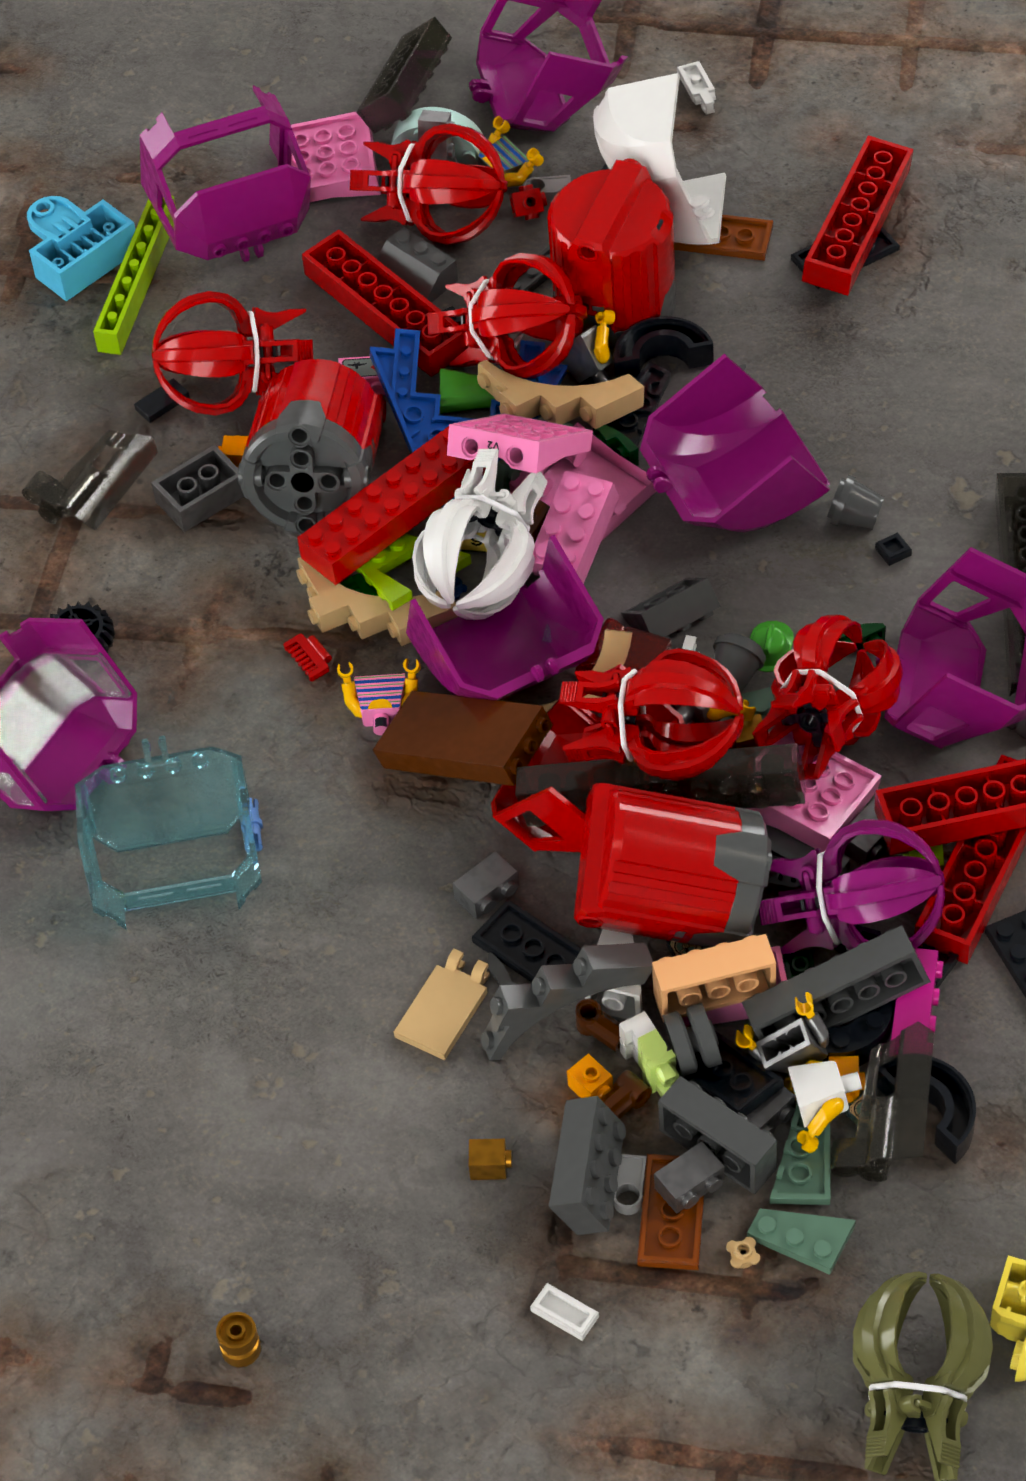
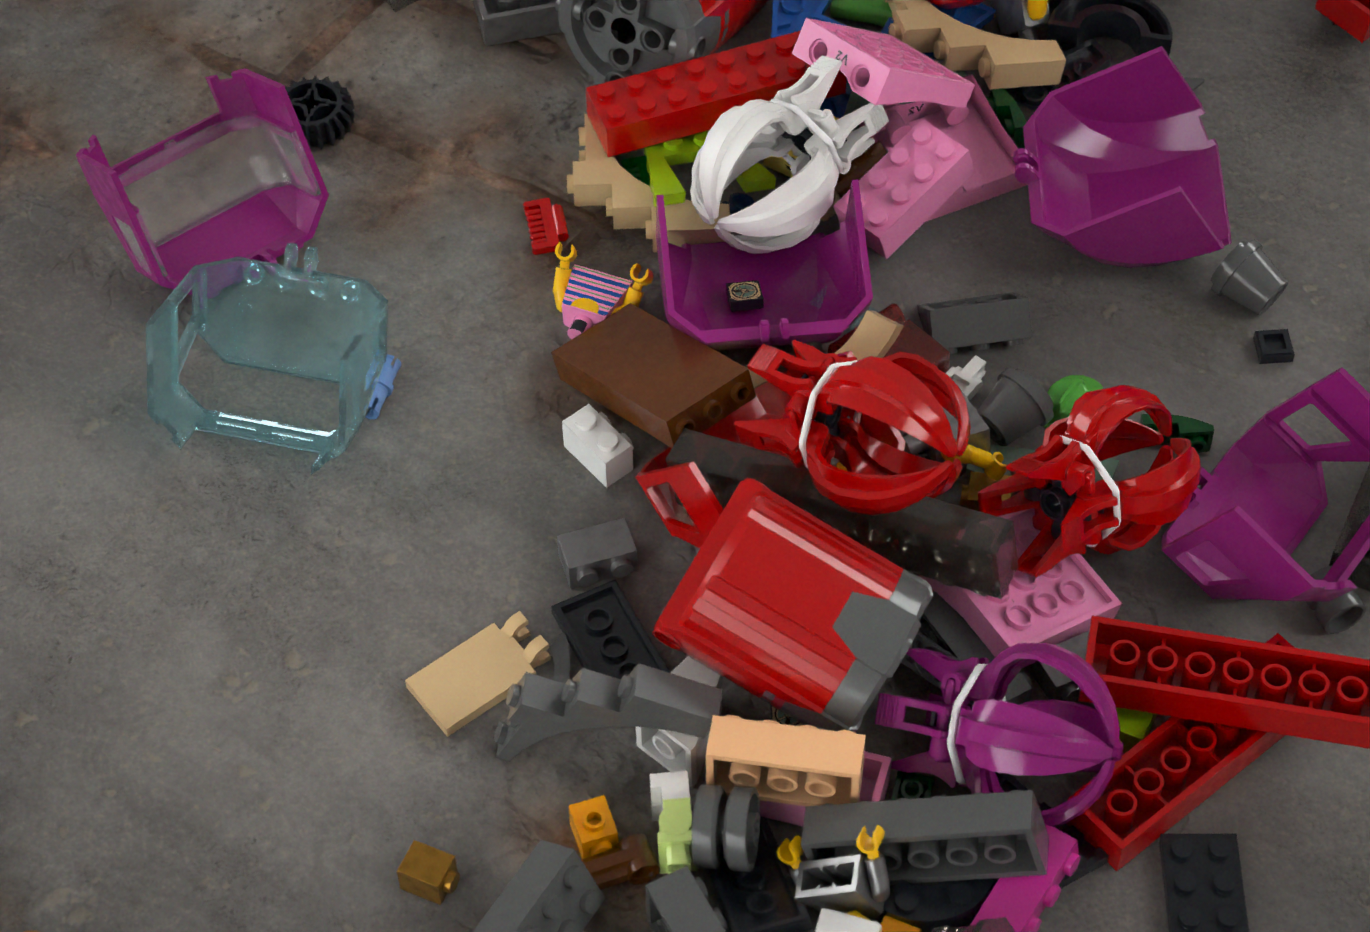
camera: 20 degrees right, 0 degrees up
reddish brown piece [575,999,620,1052] -> none
none -> white brick [562,404,634,488]
none -> tile [726,280,764,312]

